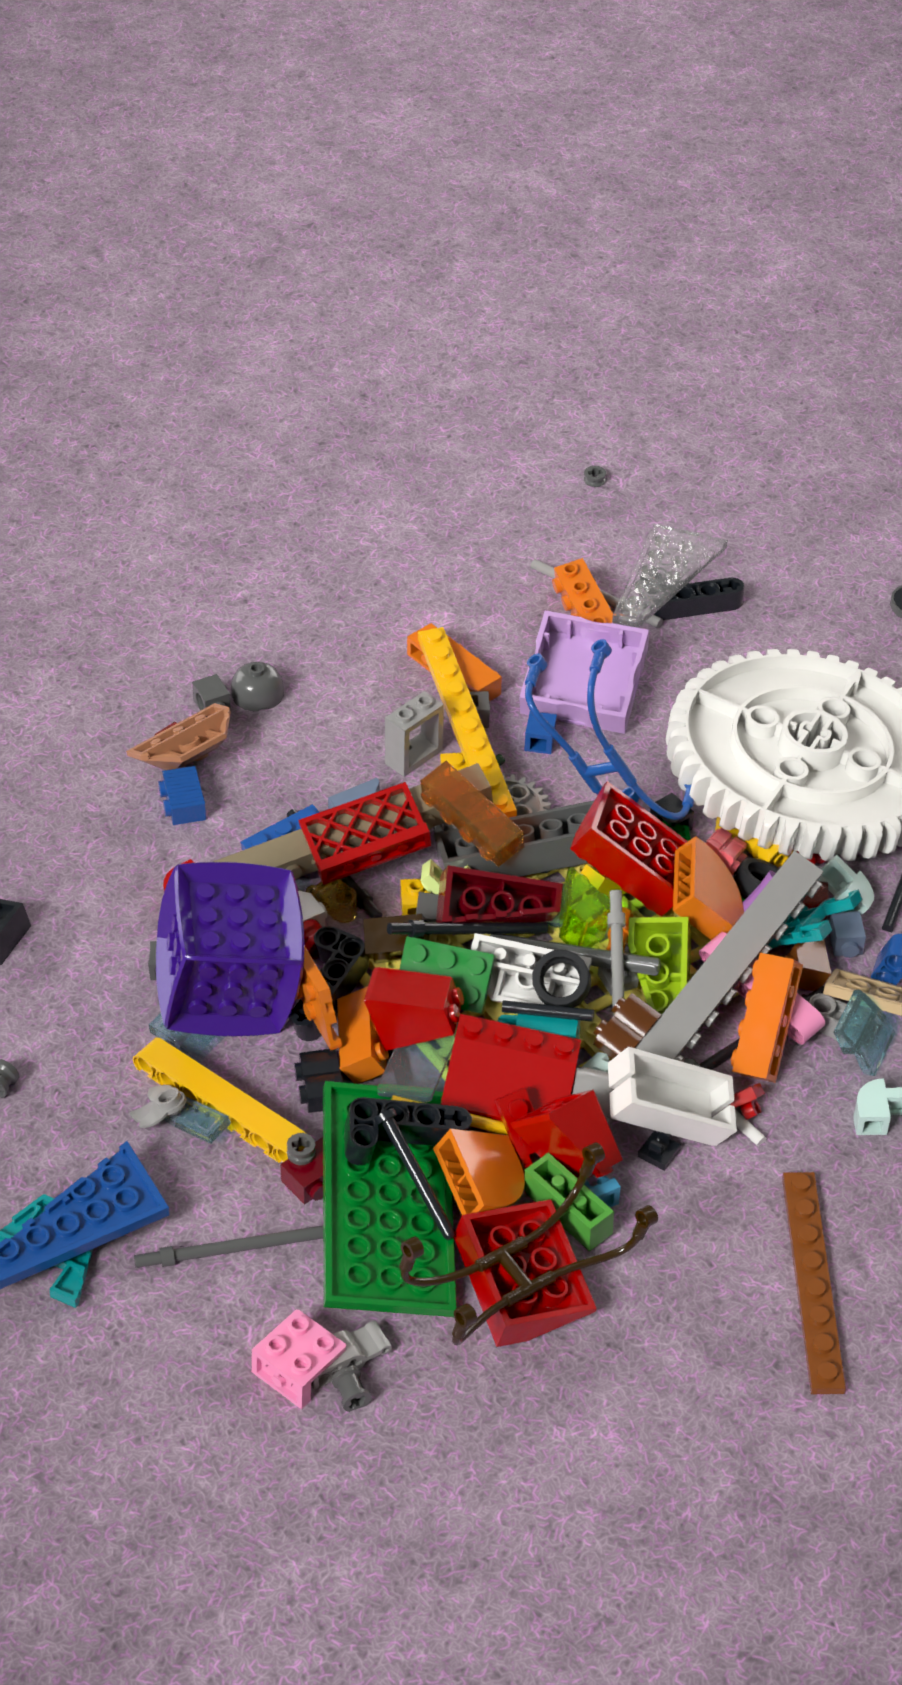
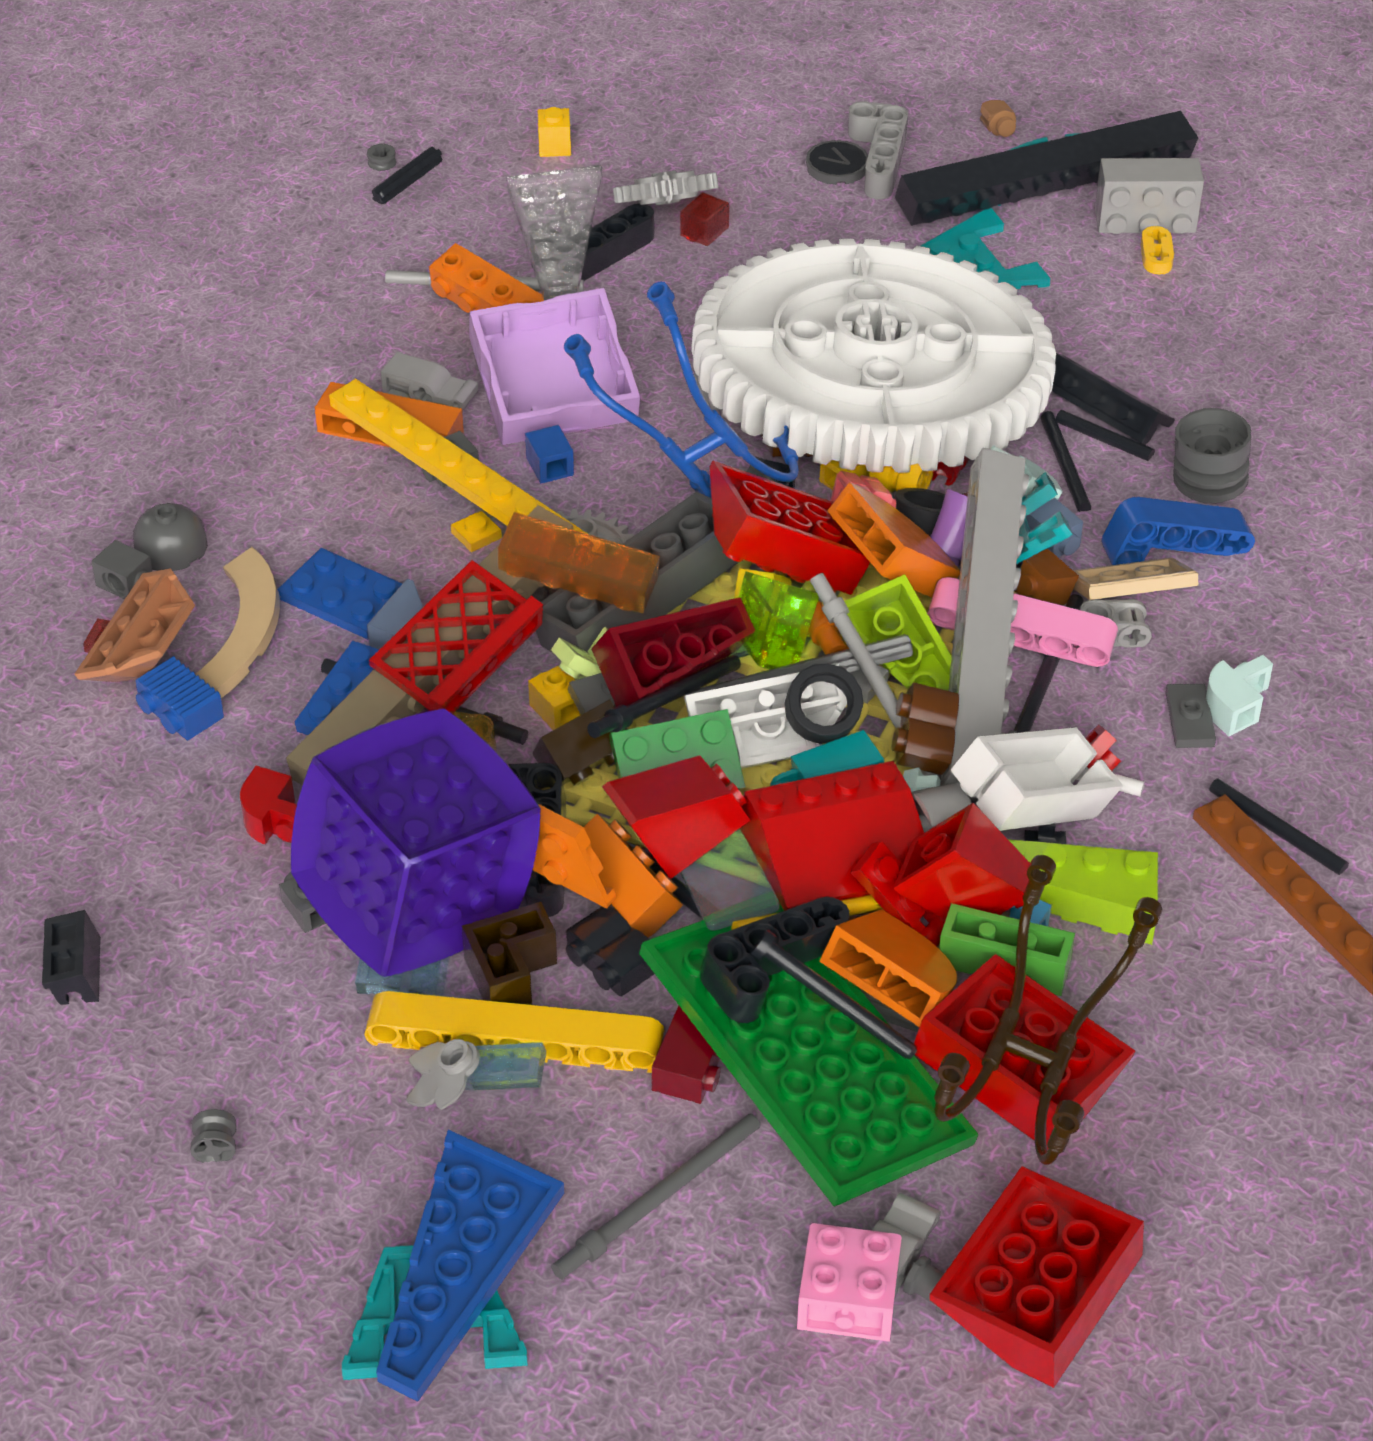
camera: 30 degrees left, 0 degrees up
dark grey bush [287,1133,315,1165] -> none
light grey window [385,691,444,777] -> none
black bar [502,1000,594,1022] -> none
orange brick [731,953,803,1083] -> none
clear light blue slope [833,989,895,1076] -> none
none -> tan tile [195,547,280,698]
none -> blue plate [277,548,402,640]
none -> black axle [372,147,443,204]
none -> light grey piece [381,352,478,411]
none -> dark brown brick [461,902,557,1005]
none -> yellow brick [538,107,571,157]
none -> light grey gear [613,170,719,205]
none -> clear red brick [680,192,730,247]
none -> red slope [929,1166,1144,1388]
none -> lime wedge [1008,839,1158,945]
none -> dark grey plate [1165,684,1216,748]
none -> black bar [1209,778,1349,875]

